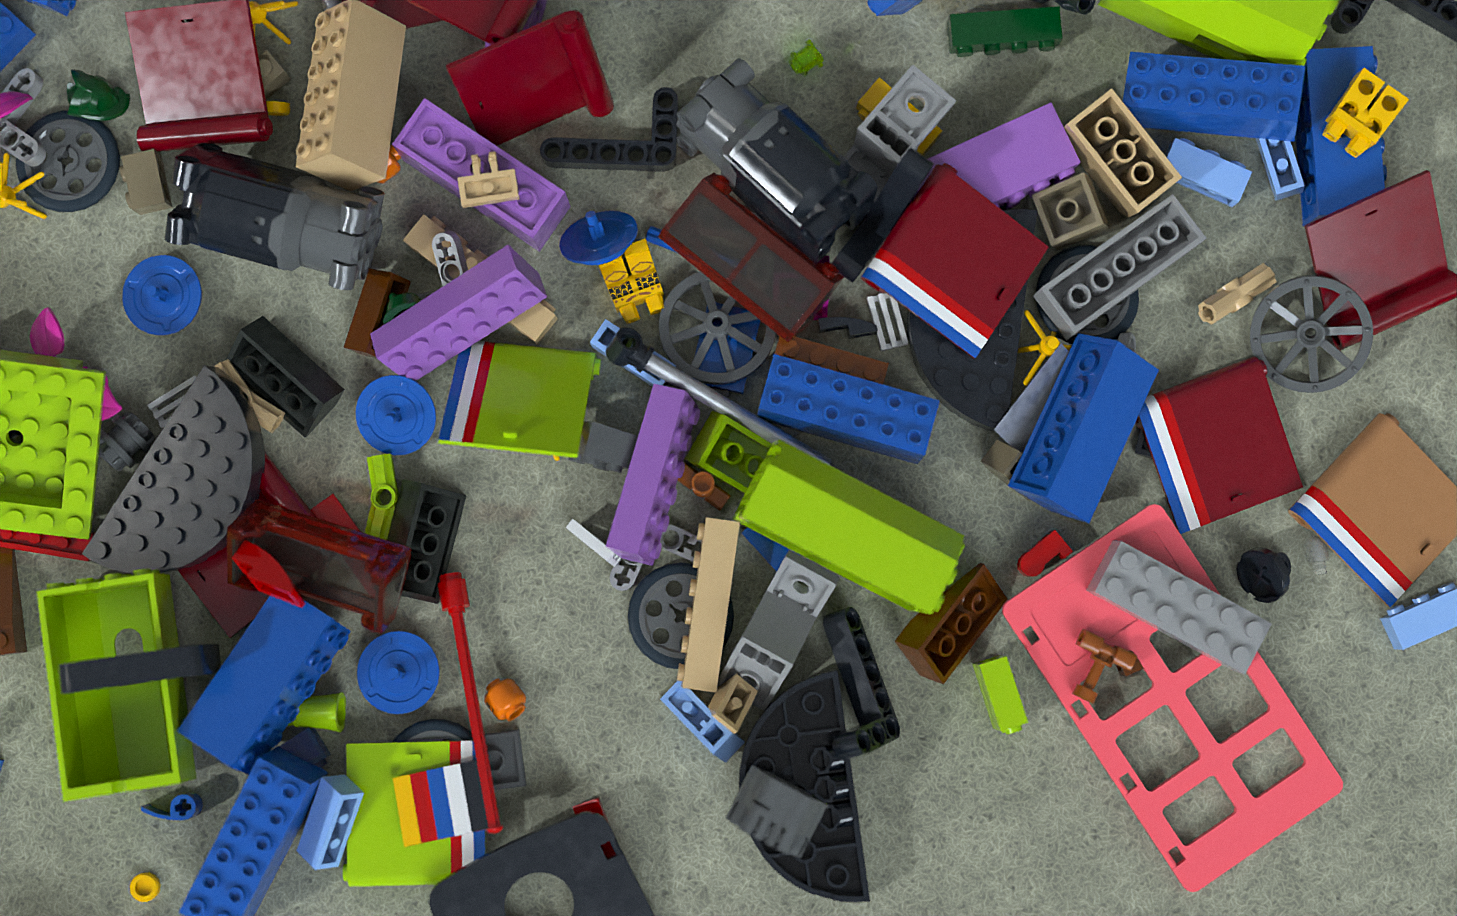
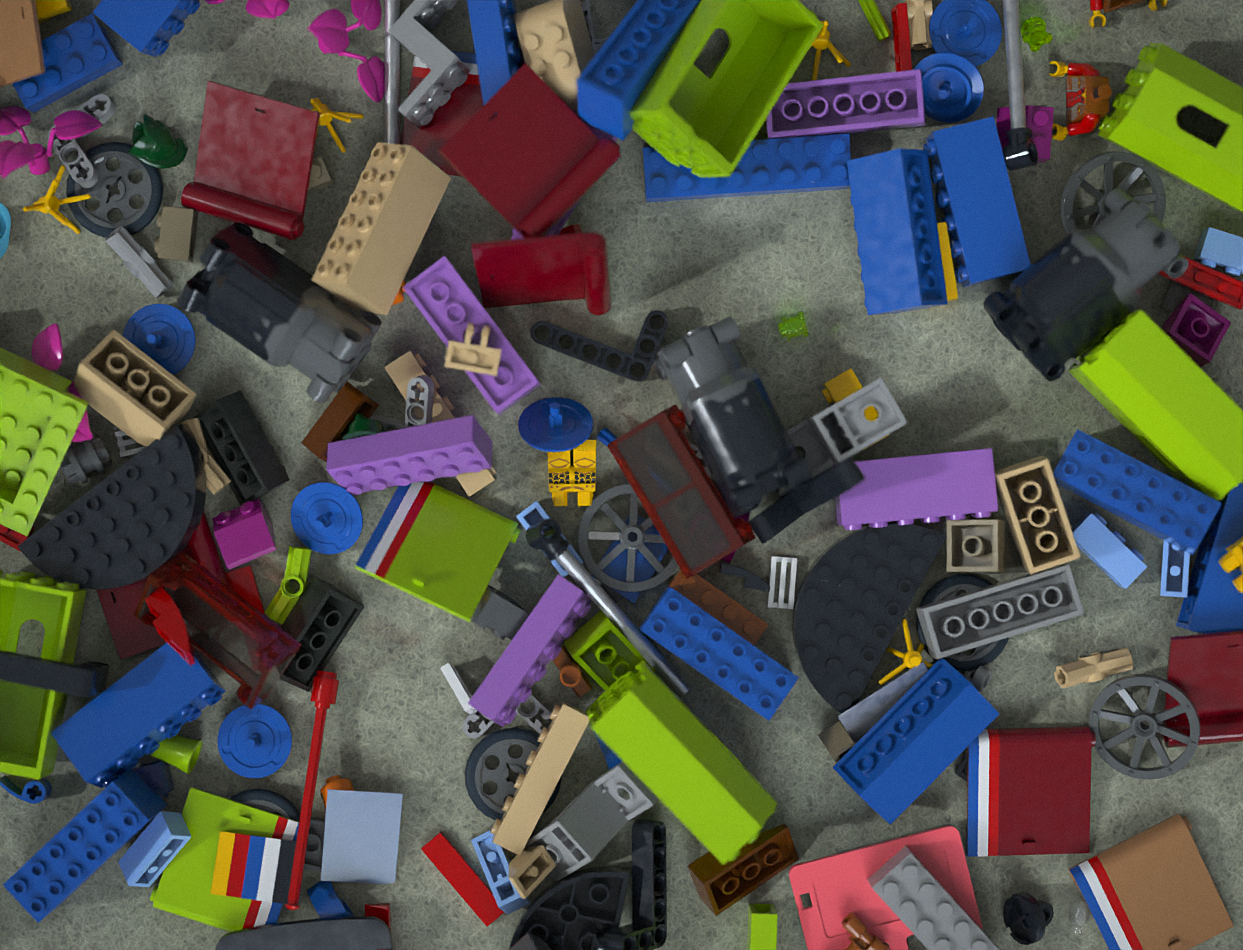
camera: 20 degrees right, 5 degrees up
yellow tile [266,101,290,116] -> none
dark red door [861,163,1049,358] -> none
dark green brick [947,6,1063,57] -> none
red leg [1017,530,1073,577] -> none
none -> tan brick [74,329,196,446]
none -> light grey piece [105,225,174,299]
none -> magenta slope [212,498,277,569]
none -> blue panel [307,881,354,918]
none -> sand blue sticker [320,789,403,884]
none -> red tile [421,831,504,927]

